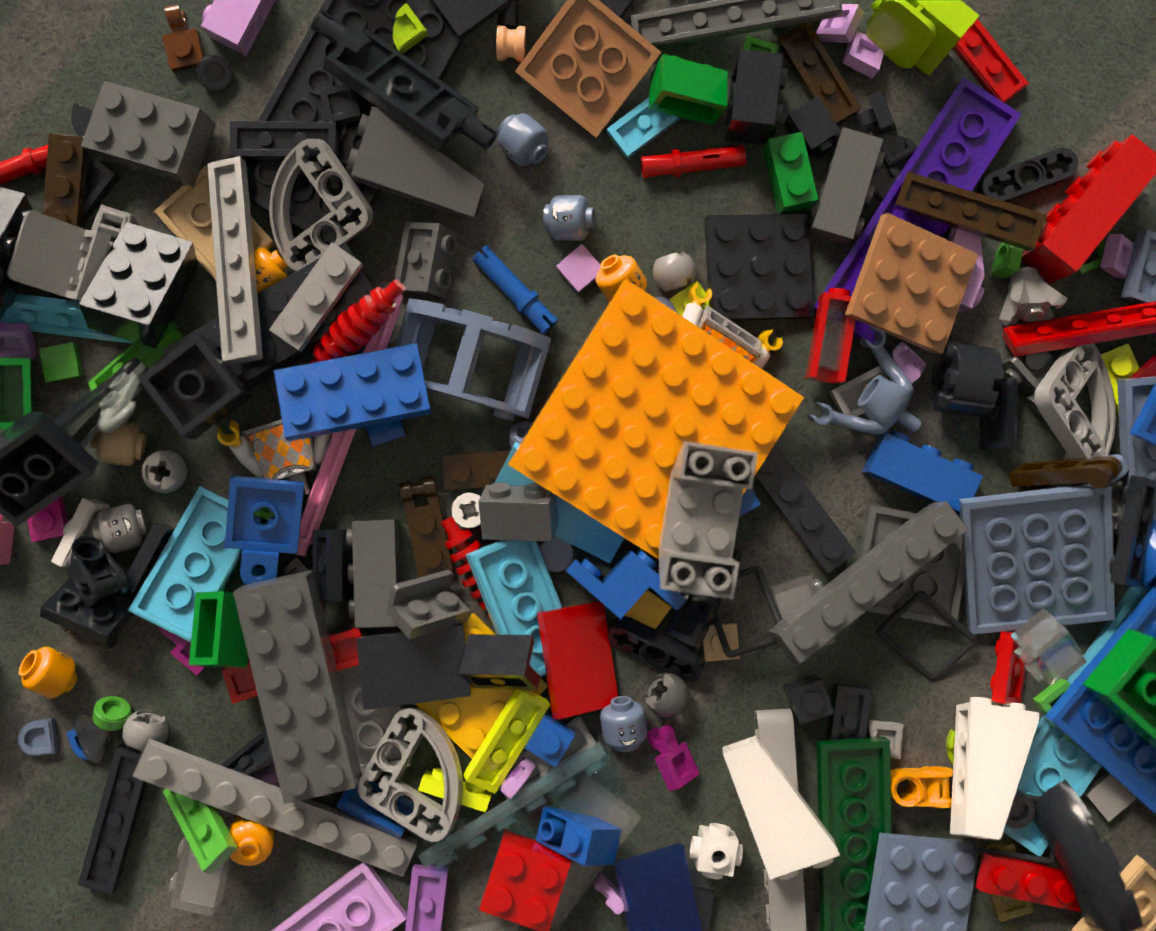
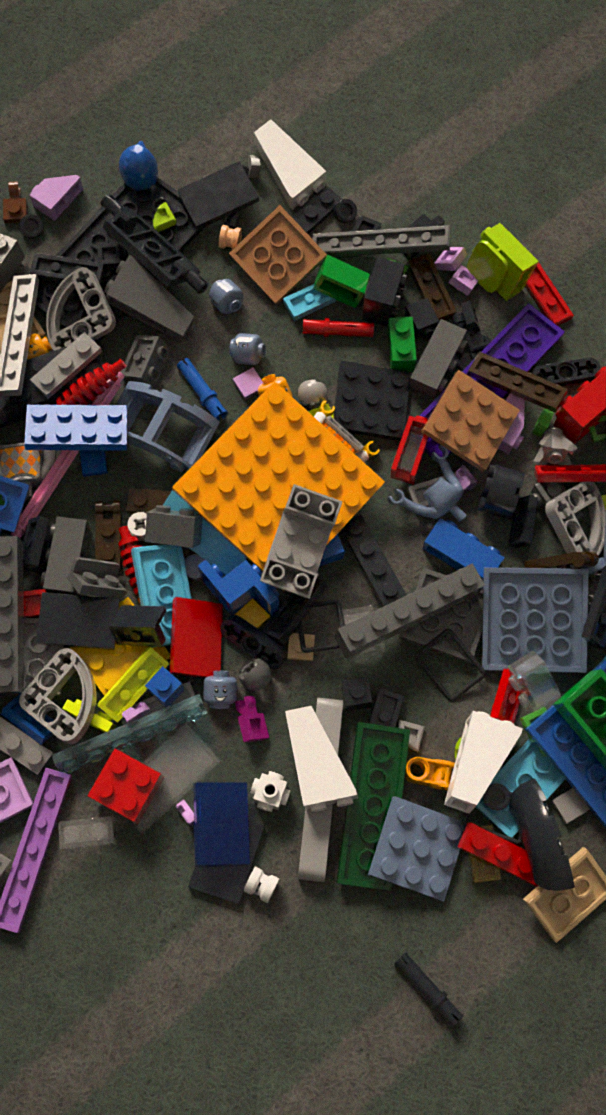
camera: 10 degrees right, 15 degrees down
blue slope [536,806,622,866] -> none

